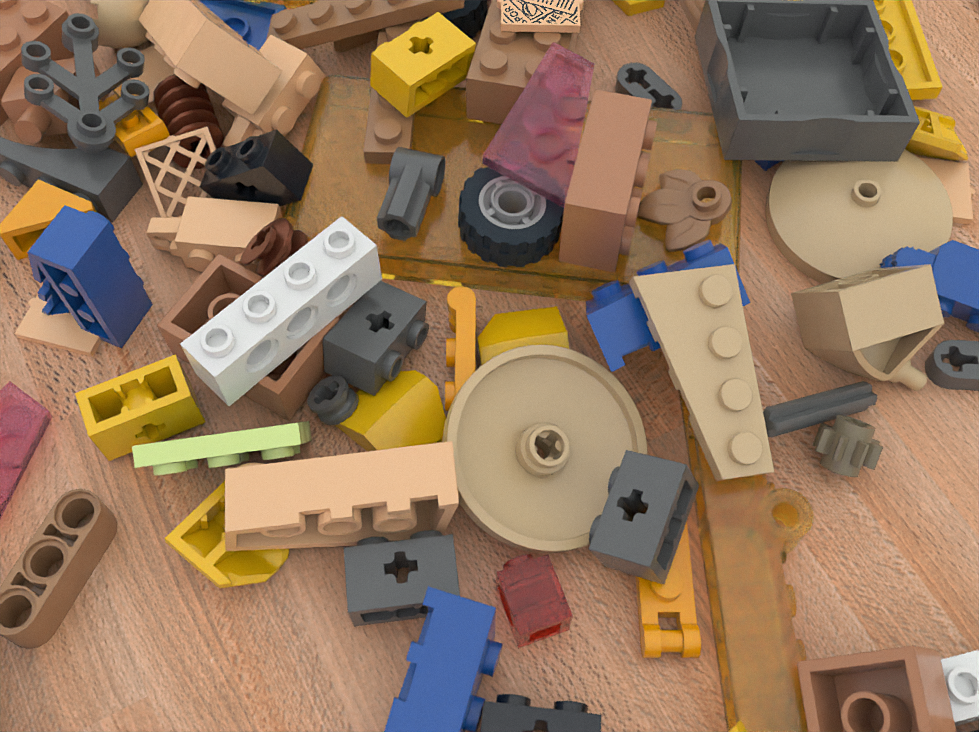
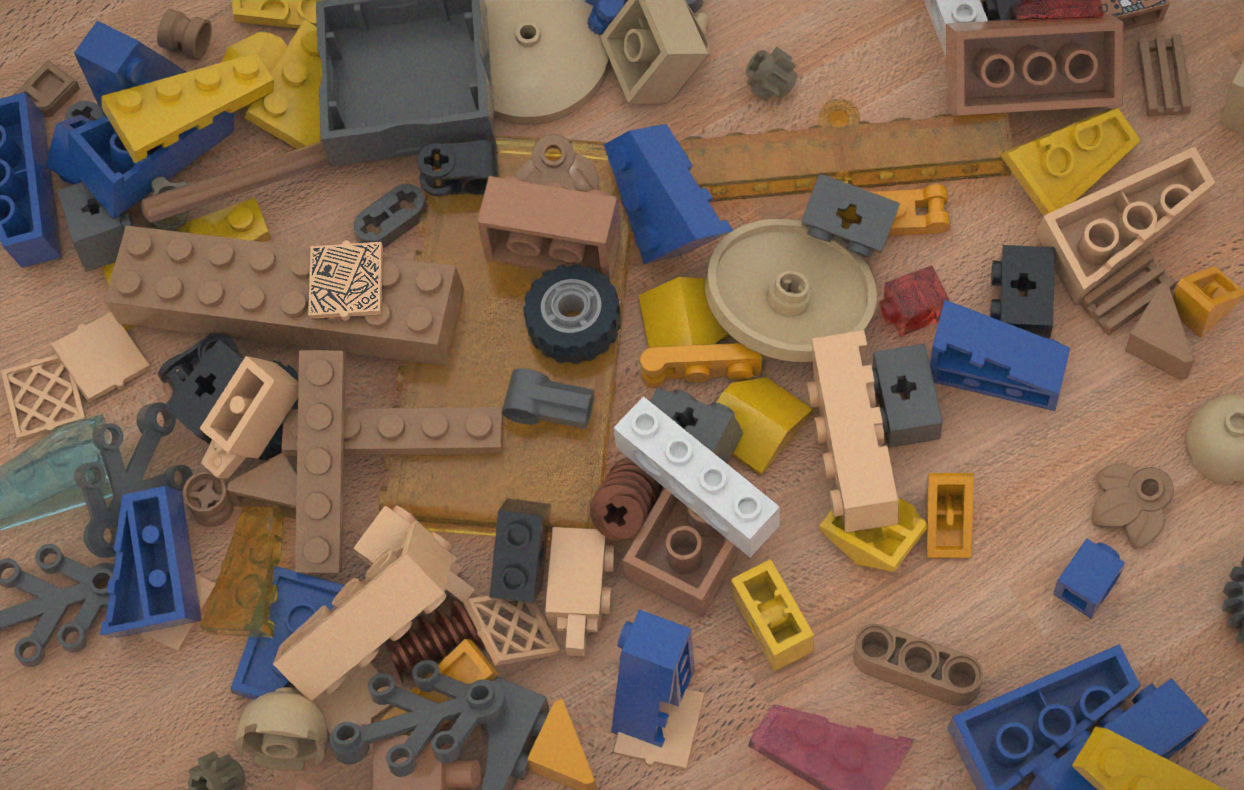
camera: 85 degrees left, 5 degrees up
yellowish green plate [132,421,312,476] -> none
dark grey bush [307,375,359,426] -> none
yellow brick [370,12,476,118] -> none
clear pink wing [482,42,595,208] -> none
tan wing [629,264,774,481] -> none
dark grey axle [763,381,878,437] -> none
none -> black piece [417,140,500,197]
none -> light orange slope [925,473,974,558]

